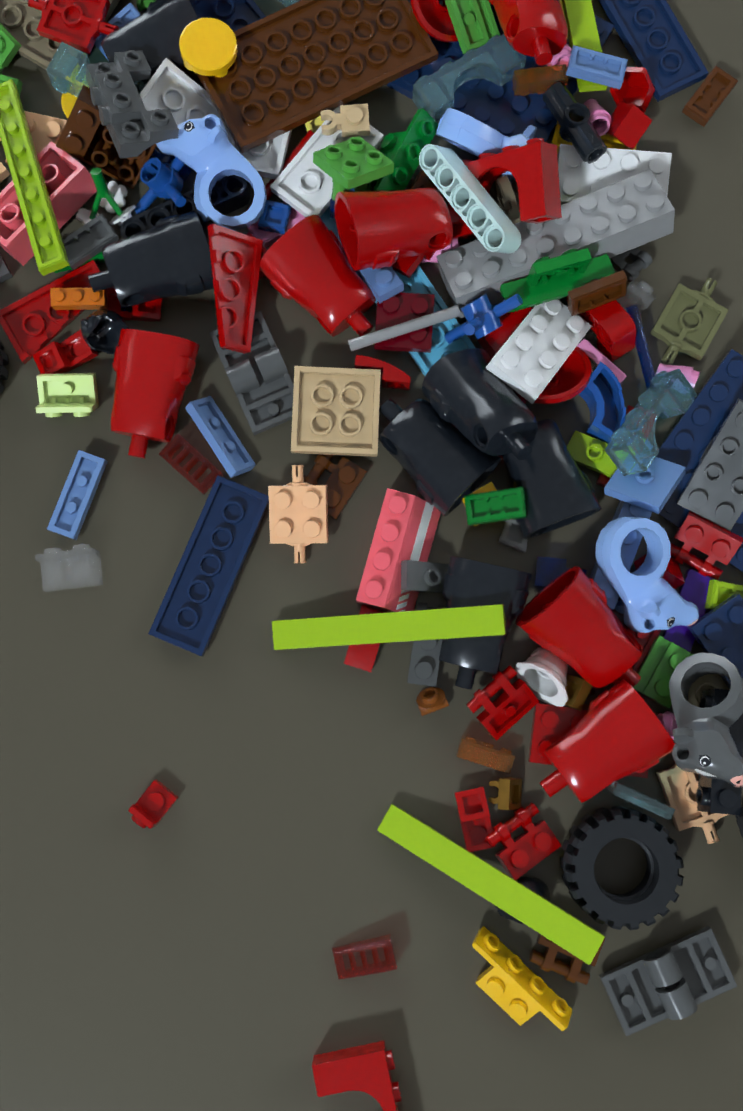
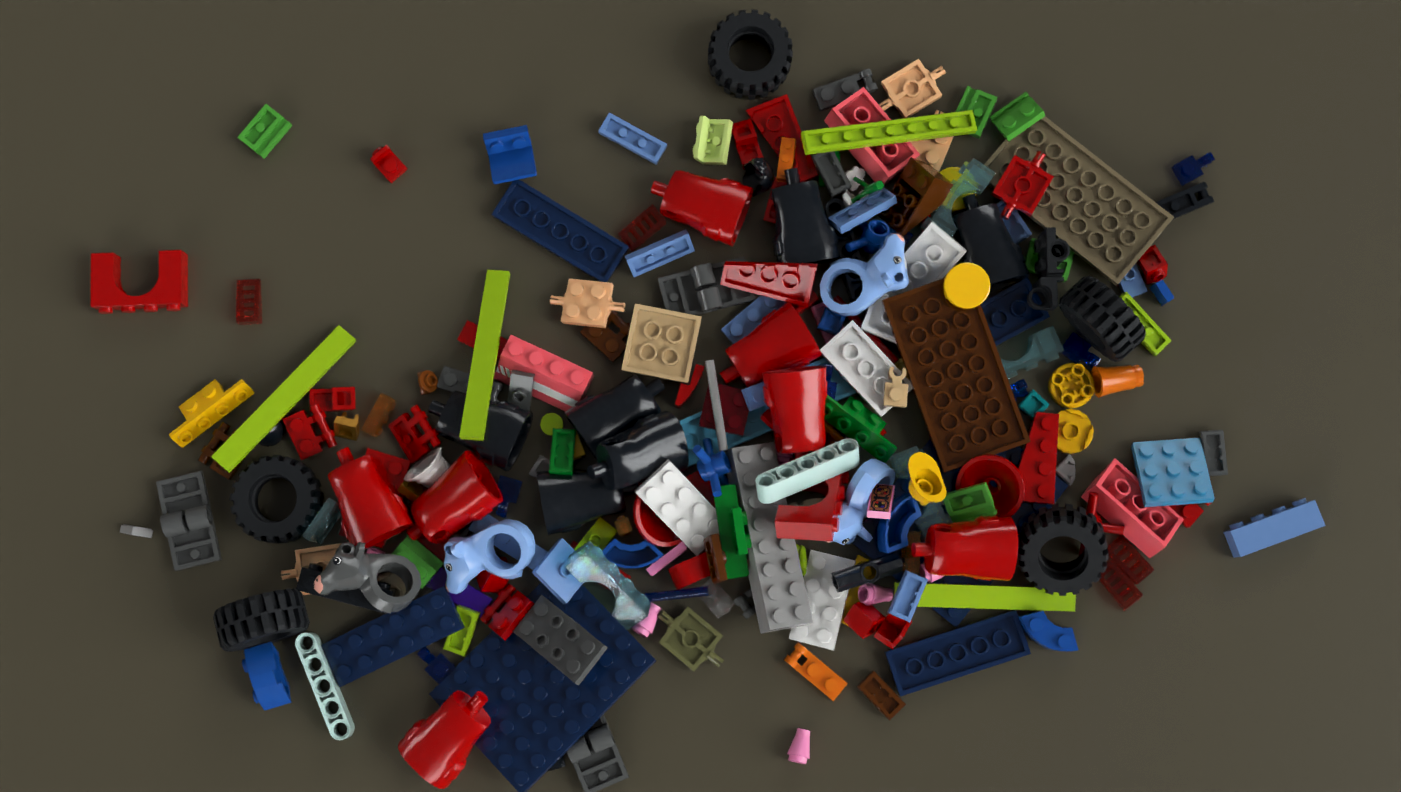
camera: 90 degrees right, 0 degrees up
clear bracket [35,544,103,592] -> none
dark grey bracket [86,50,179,158] -> none
bright green plate [313,136,394,201] -> none
none -> light grey tile [119,524,153,538]
none -> bright green plate [237,104,293,159]
none -> blue bracket [483,125,537,184]
none -> lime tile [540,413,564,436]
none -> clear orange piece [614,515,634,537]
none -> medium blue plate [721,296,786,344]
none -> orange plate [783,642,848,701]
none -> medium blue plate [828,187,897,234]
none -> tile [867,484,895,519]
none -> blue brick [877,493,922,553]
none -> yellow piece [908,452,947,506]

